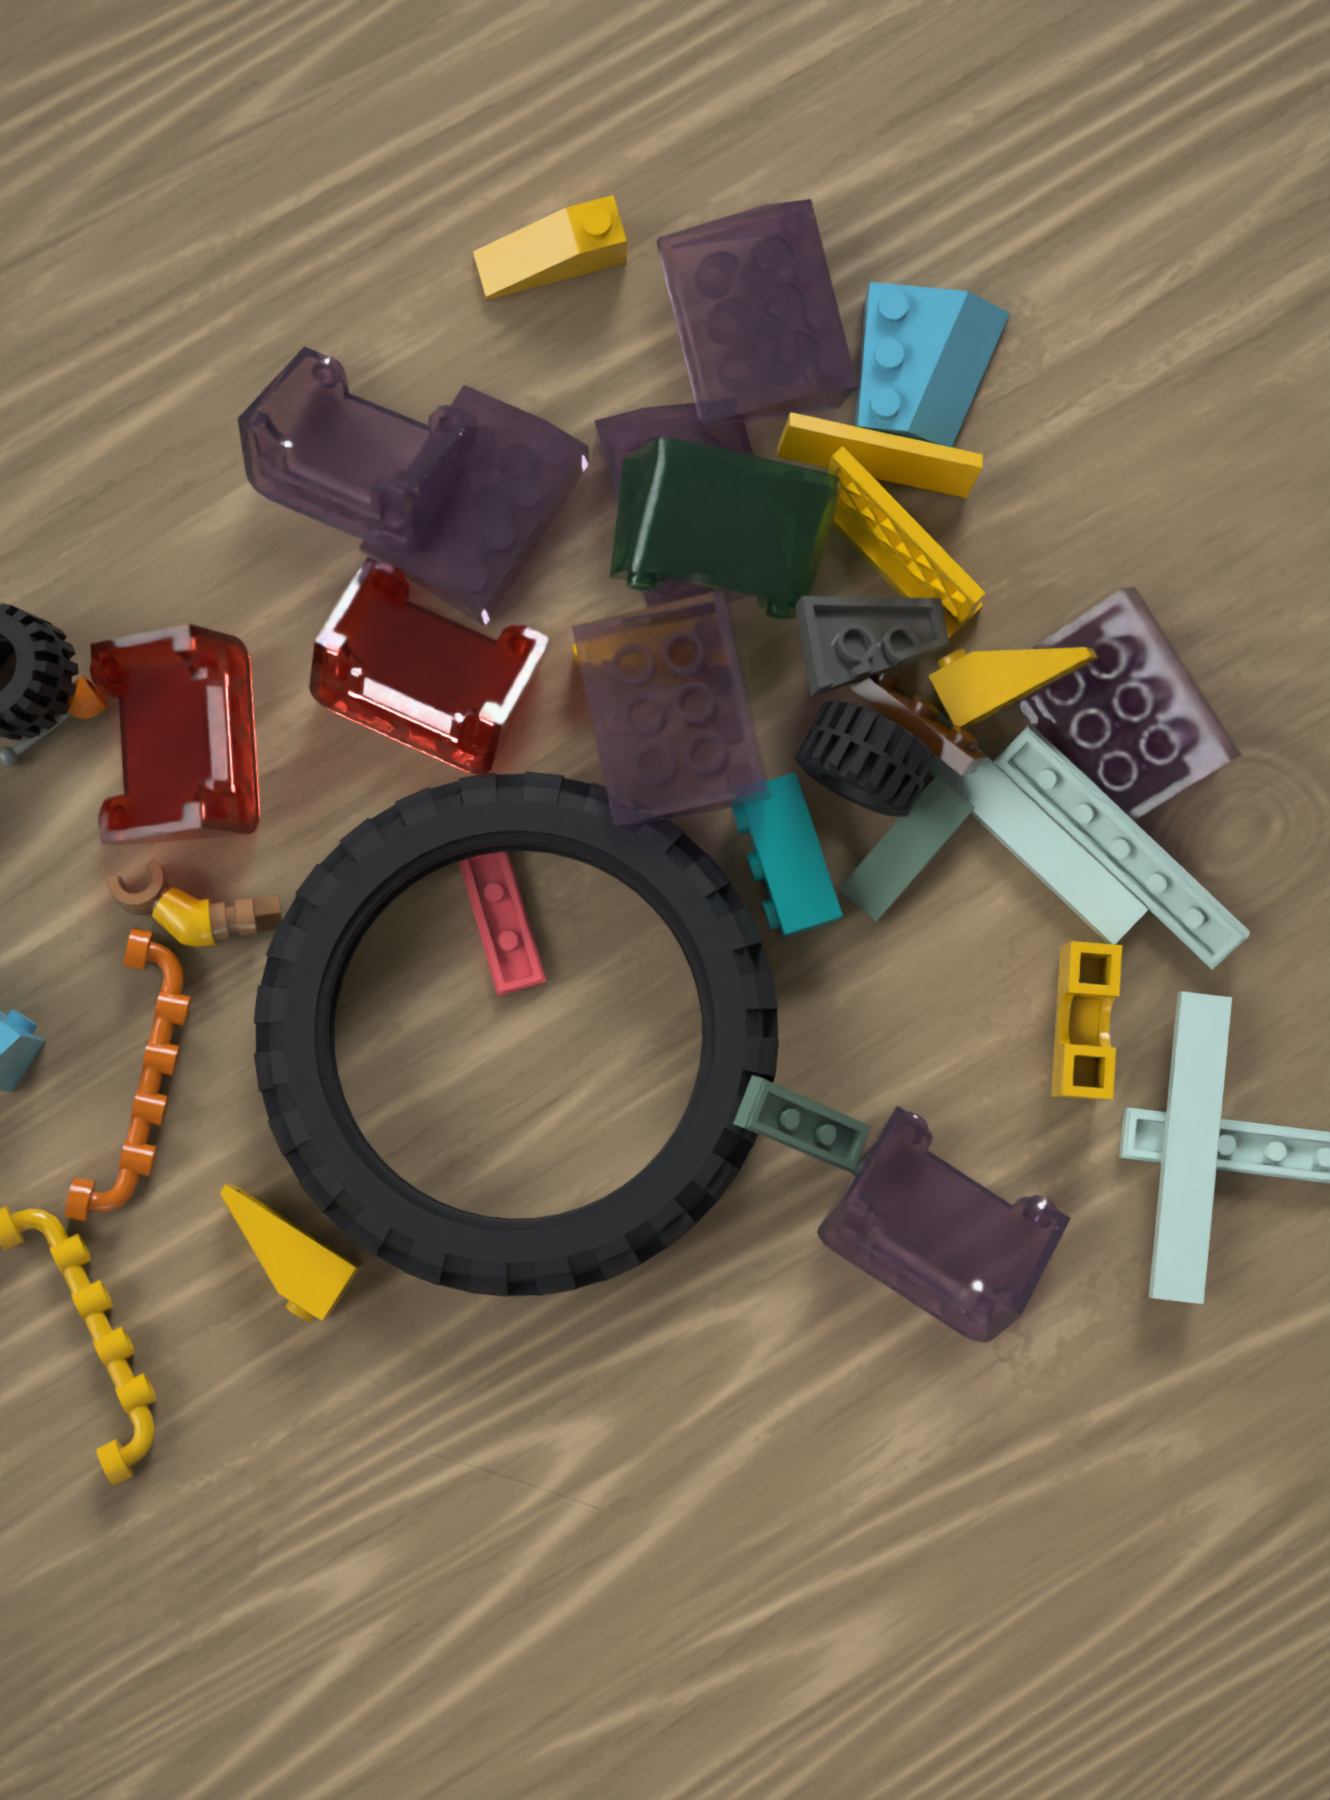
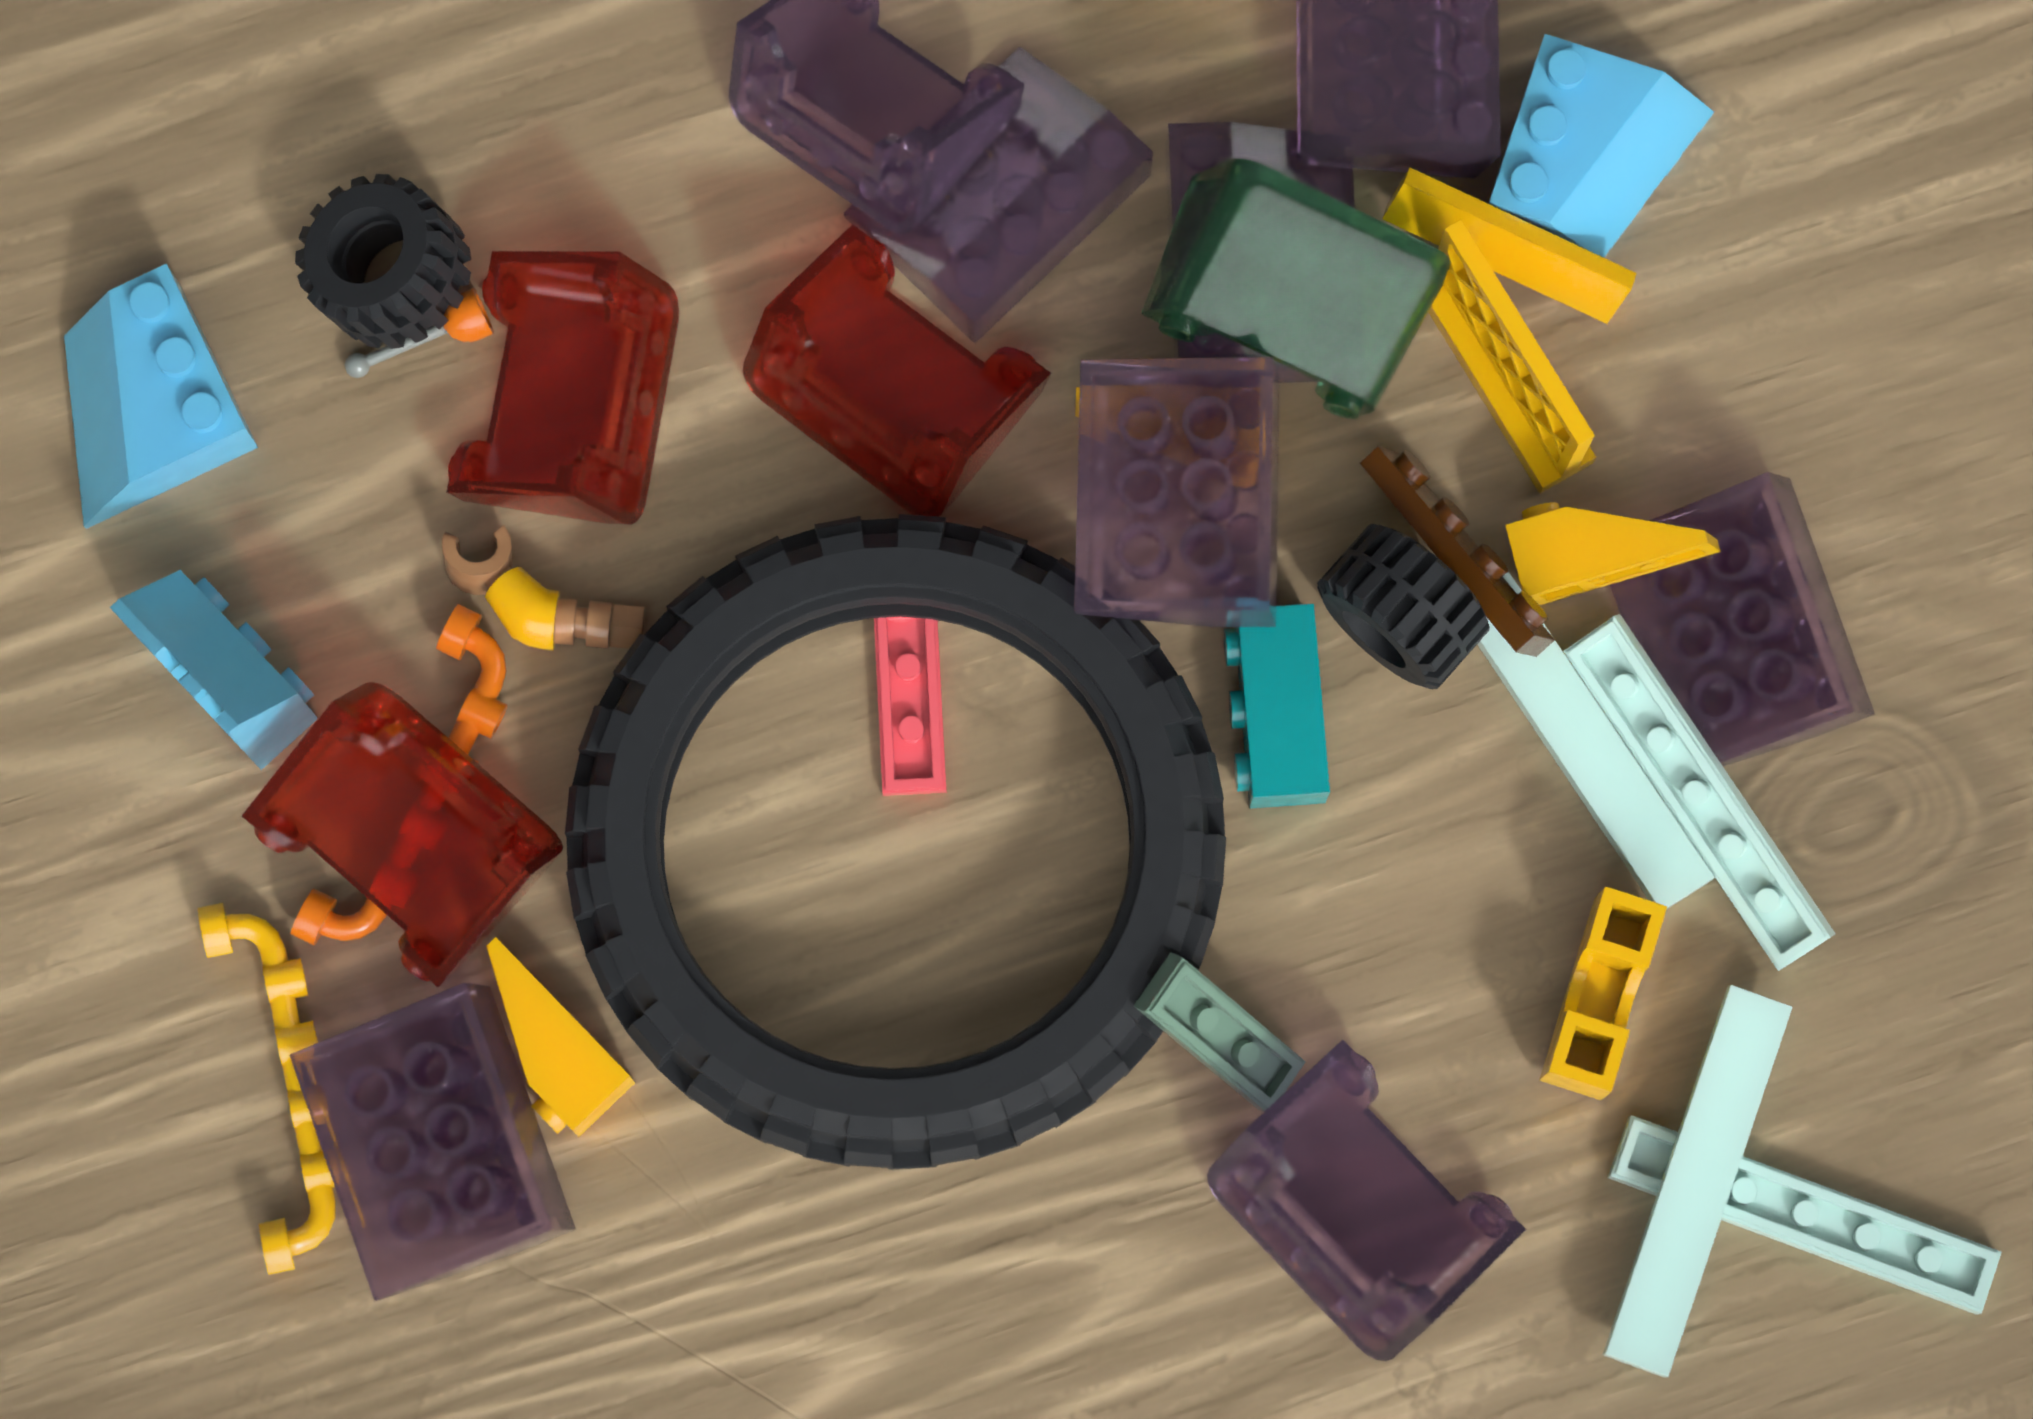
camera: 20 degrees right, 5 degrees down
dark grey wing [795,596,950,697] -> none
sand green tile [838,775,975,922] -> none
none -> clear red windscreen [241,682,563,988]
none -> slope [289,982,576,1301]

